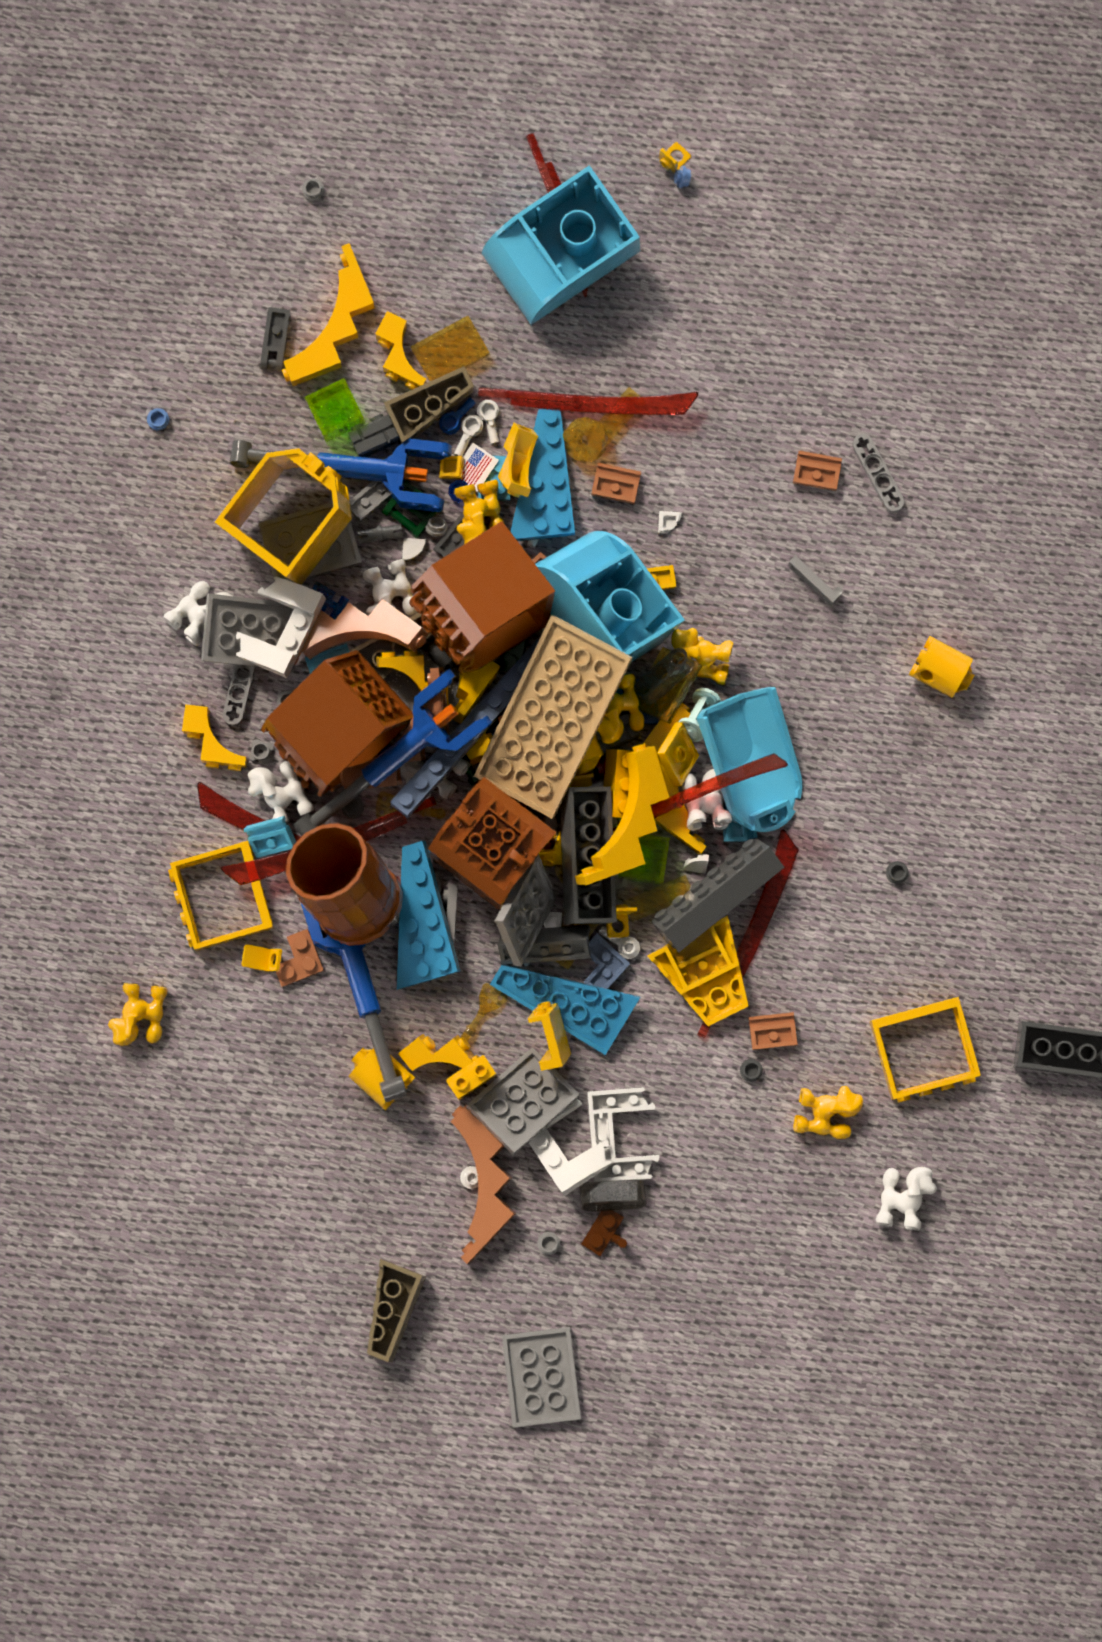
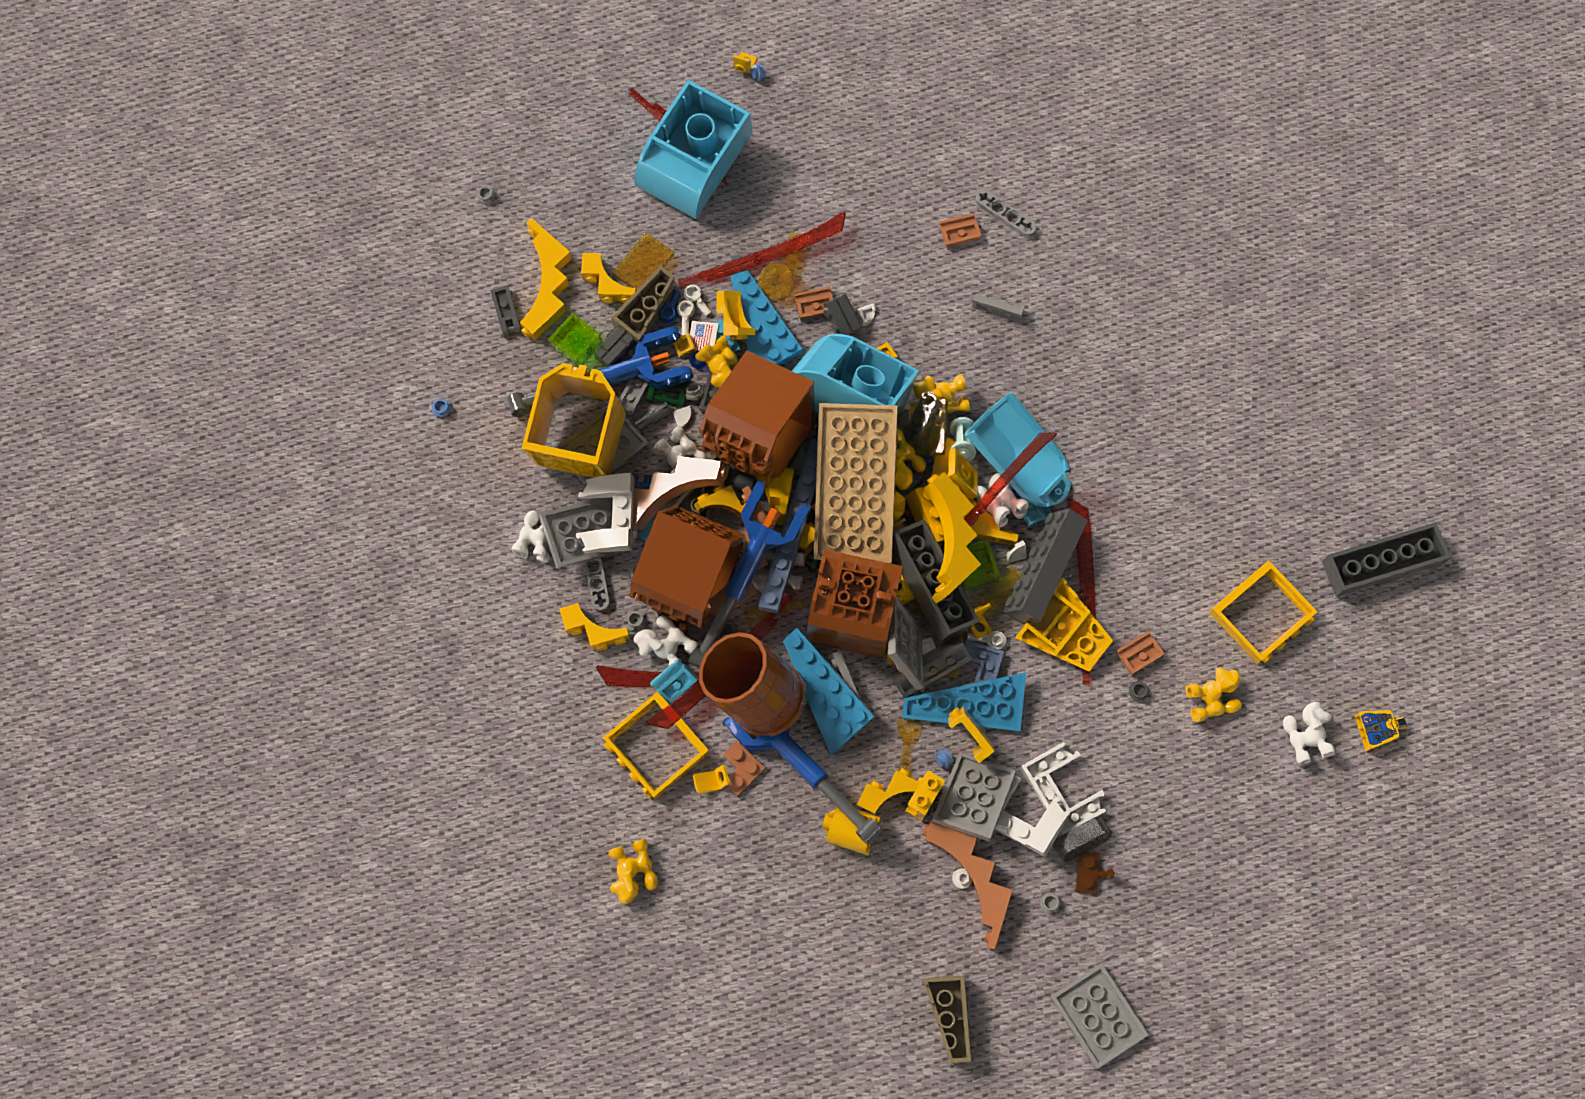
camera: 20 degrees left, 10 degrees down
dark grey plate [886,861,908,884] -> none
yellow cylinder [909,636,975,698] -> none
none -> dark grey brick [823,293,862,335]
none -> medium blue plate [935,750,953,769]
none -> torso [1354,710,1407,752]

